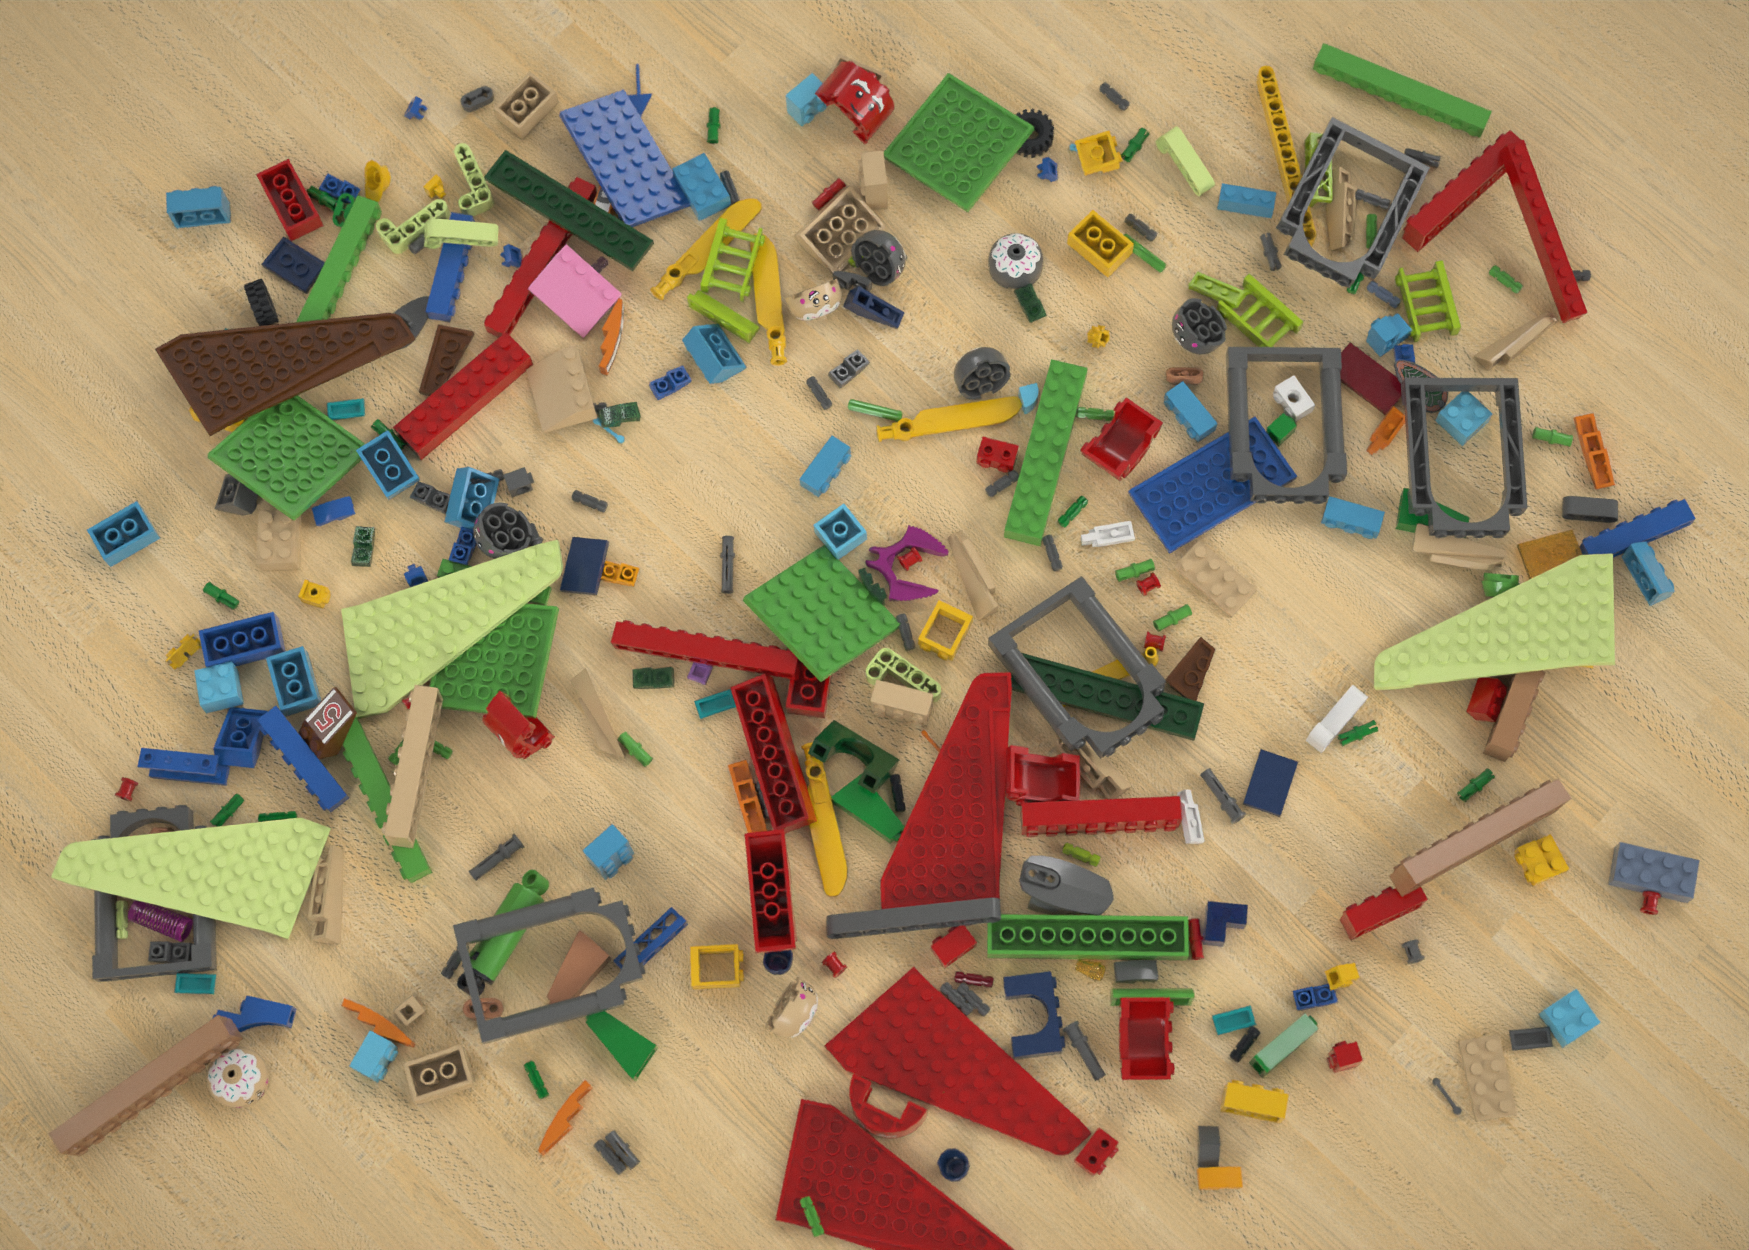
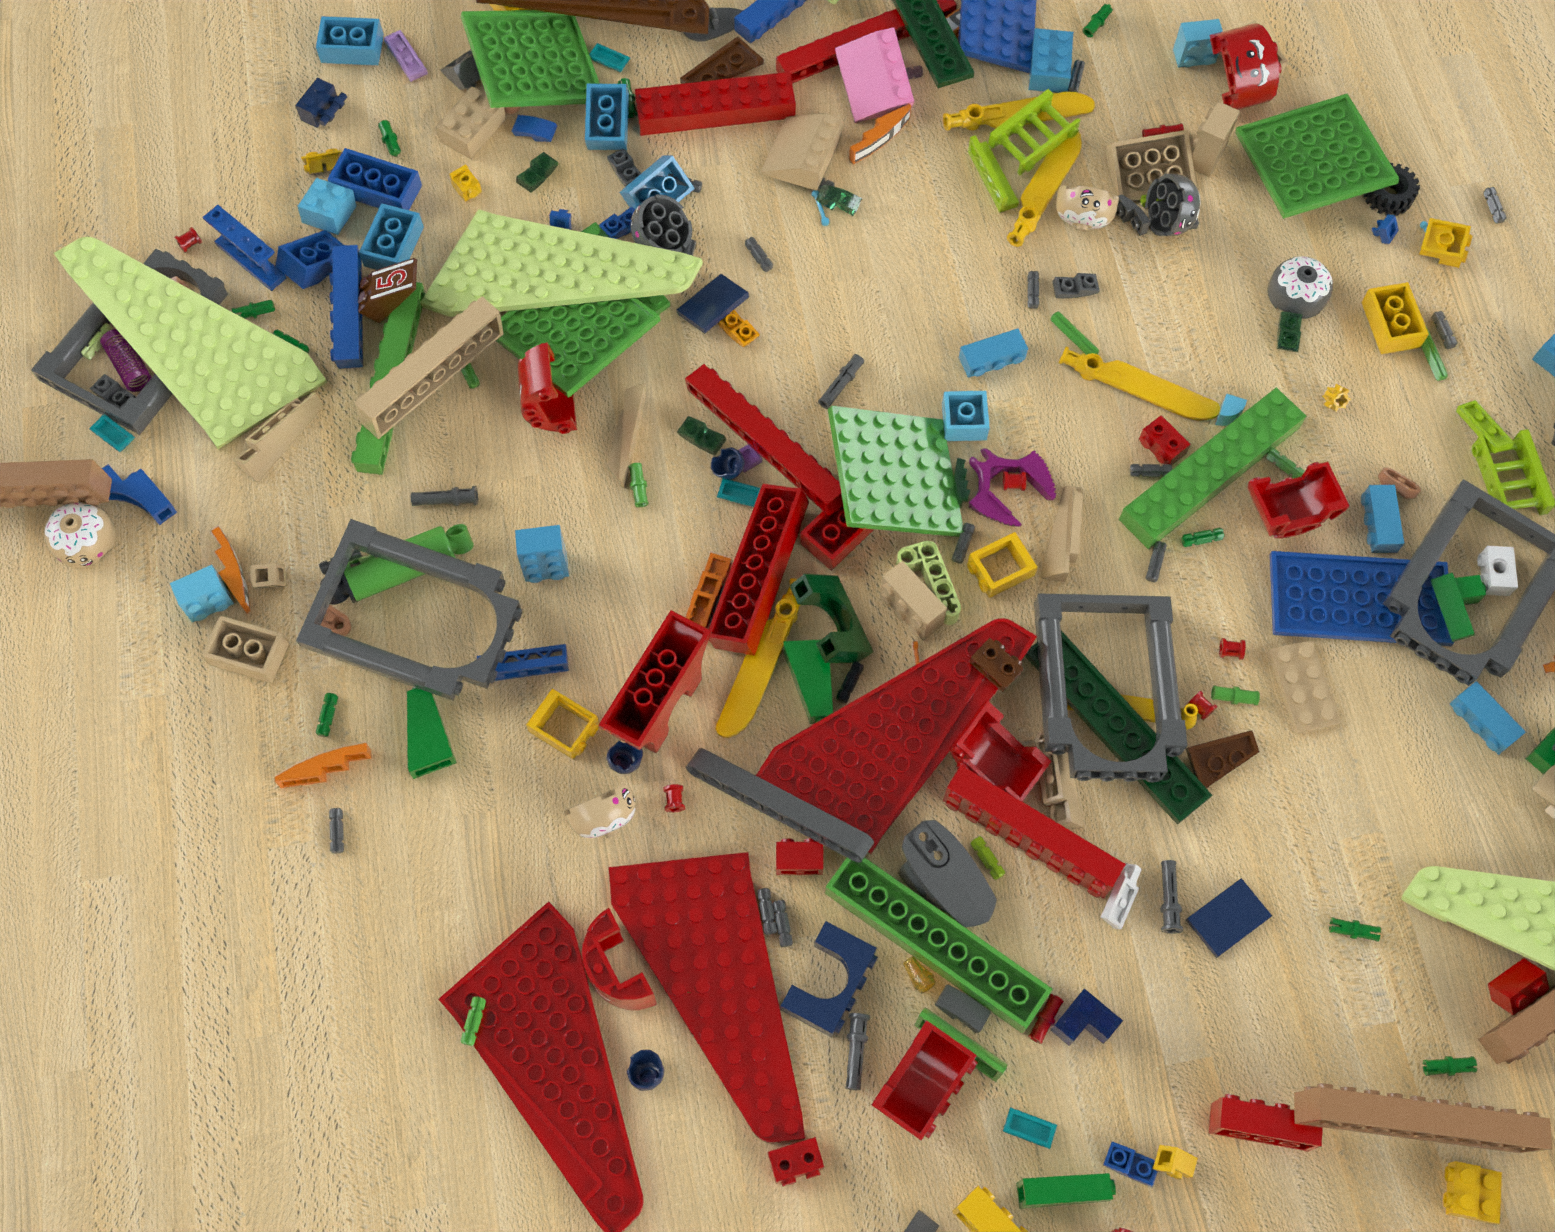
camera: 30 degrees right, 5 degrees down
blue tile [500,244,522,268] -> none
dark grey brick [504,467,534,497] -> none
nougat slope [546,930,611,1005] -> none
dark grey pin [605,1130,640,1170] -> none
blue slope [649,365,692,401] -> none
dark azure slope [682,324,746,384] -> none
dark blue slope [843,286,905,329] -> none
dark grey cylinder [954,347,1011,399] -> none
dark red axle [954,971,994,988] -> none
white hinge [1080,521,1135,547] -> none
bright green pin [1115,559,1155,582] -> none
green pin [1121,128,1149,162] -> none
yellowish green beam [1156,126,1215,196] -> none
dark grey cylinder [1172,298,1227,355] -> none
black axle [1229,1026,1260,1063] -> none
white beam [1306,685,1368,753] -> none
dark grey bush [1401,939,1425,964] -> none
none -> dark blue brick [295,77,347,128]
none -> lavender tile [383,30,428,82]
none -> dark blue hair [711,447,745,480]
none -> reddish brown brick [969,638,1024,693]
none -> green tile [1431,573,1475,642]

